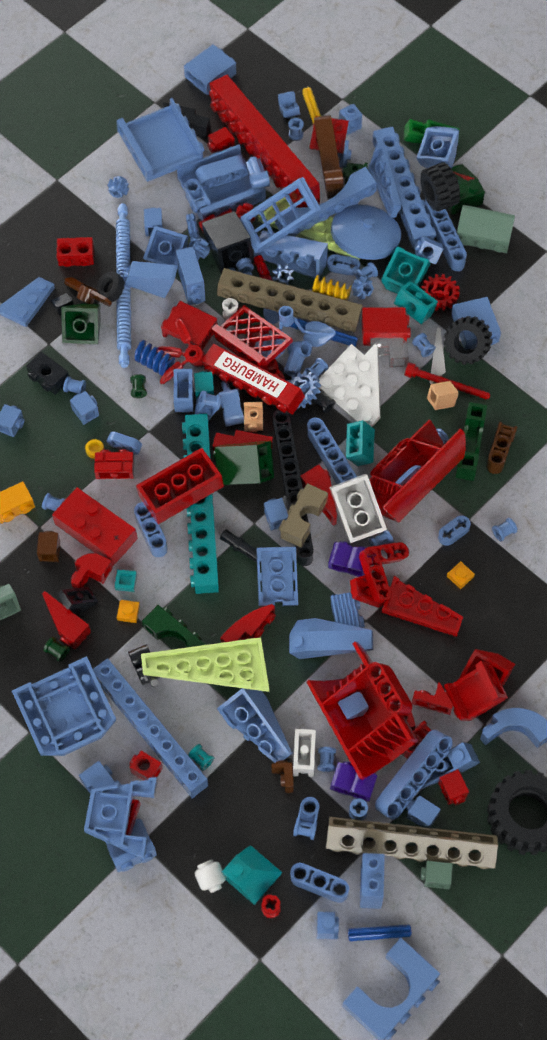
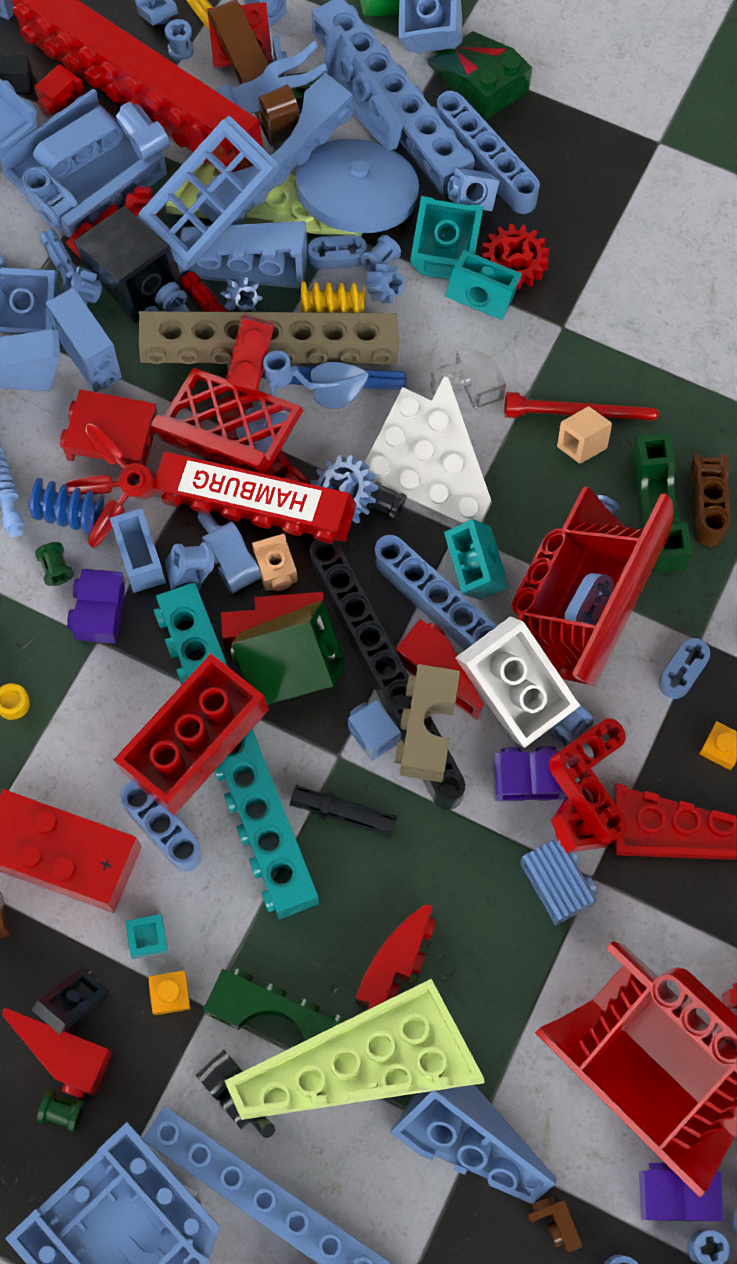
camera: 20 degrees left, 5 degrees up
red brick [71,553,113,588] -> none
red brick [94,449,134,479] -> none
medium blue beam [106,432,142,455] -> none
teal bush [188,744,215,771] -> none
teal brick [194,371,214,399] -> none
white bush [222,298,238,320] -> none
medium blue piece [256,547,298,607] -> none
medium blue piece [284,341,312,376] -> none
medium blue wedge [289,618,373,659] -> none
white brick [293,729,316,777] -> none
medium blue bush [305,358,329,378] -> none
medium blue bush [317,747,336,772] -> none
medium blue slope [338,692,369,720] -> none
red panel [361,307,411,346] -> none
medium blue bush [412,333,436,357] -> none
black tyre [420,162,460,212] -> none
white sticker [430,327,446,384] -> none
black tyre [443,316,493,365] -> none
medium blue brick [451,297,501,349] -> none
sand green slope [457,205,515,253] -> none
none -> dark purple brick [67,569,126,644]
none -> medium blue flag [215,41,328,114]
none -> red brick [226,315,274,391]

